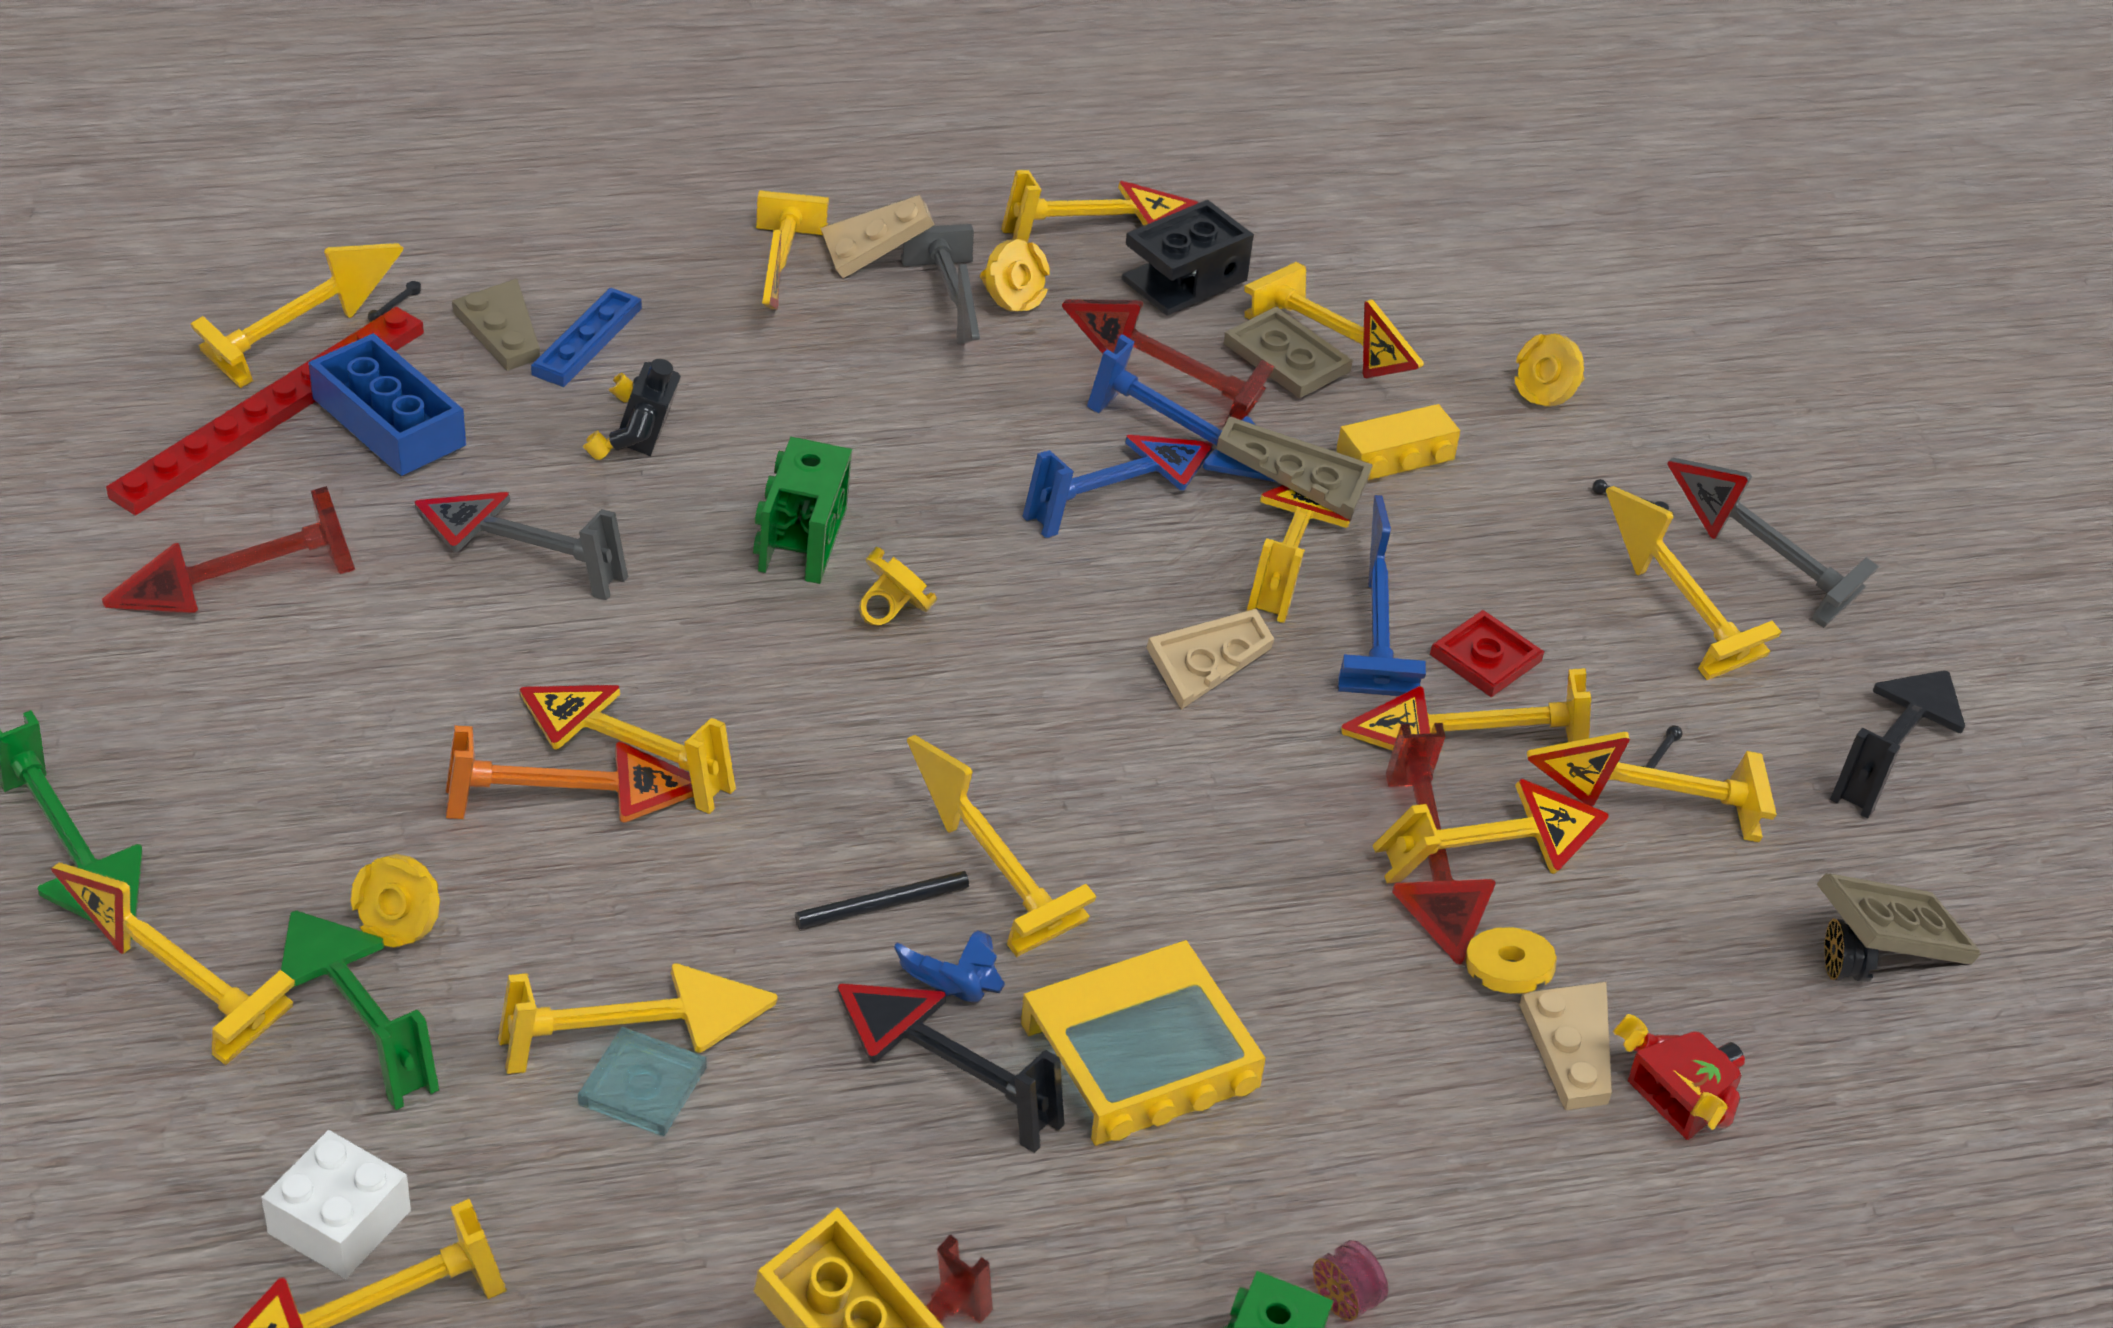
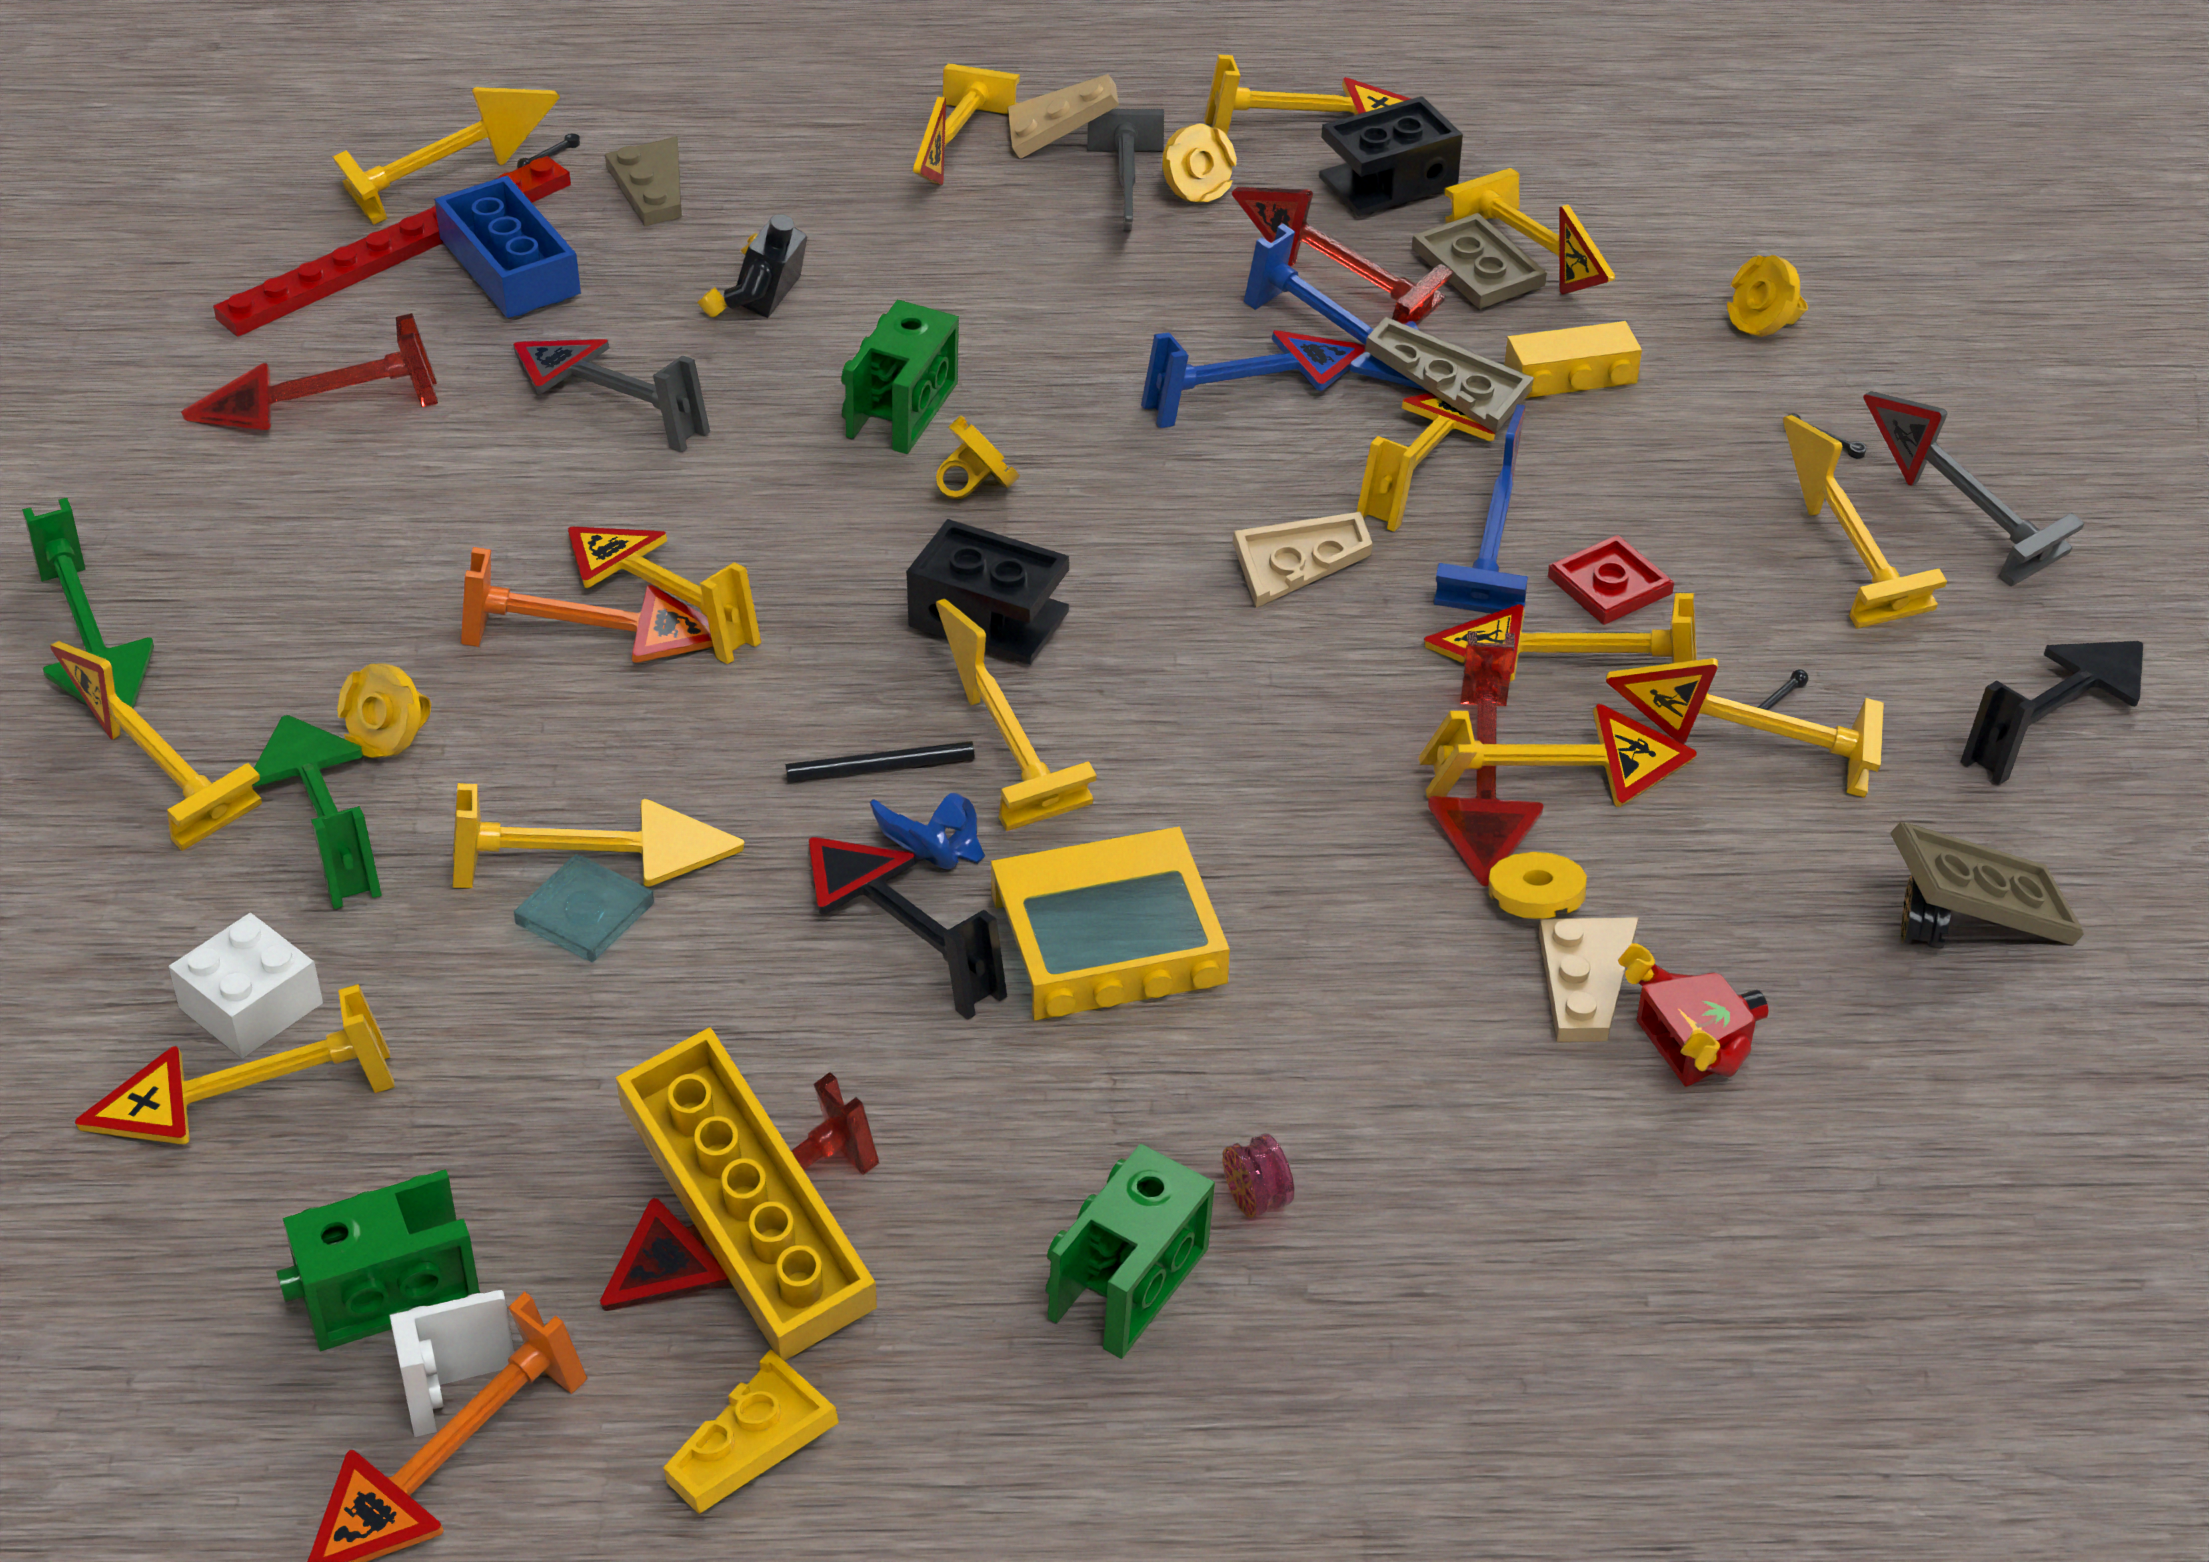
camera: 15 degrees right, 0 degrees up
blue tile [531,288,642,387] -> none
none -> black torso [906,519,1069,665]

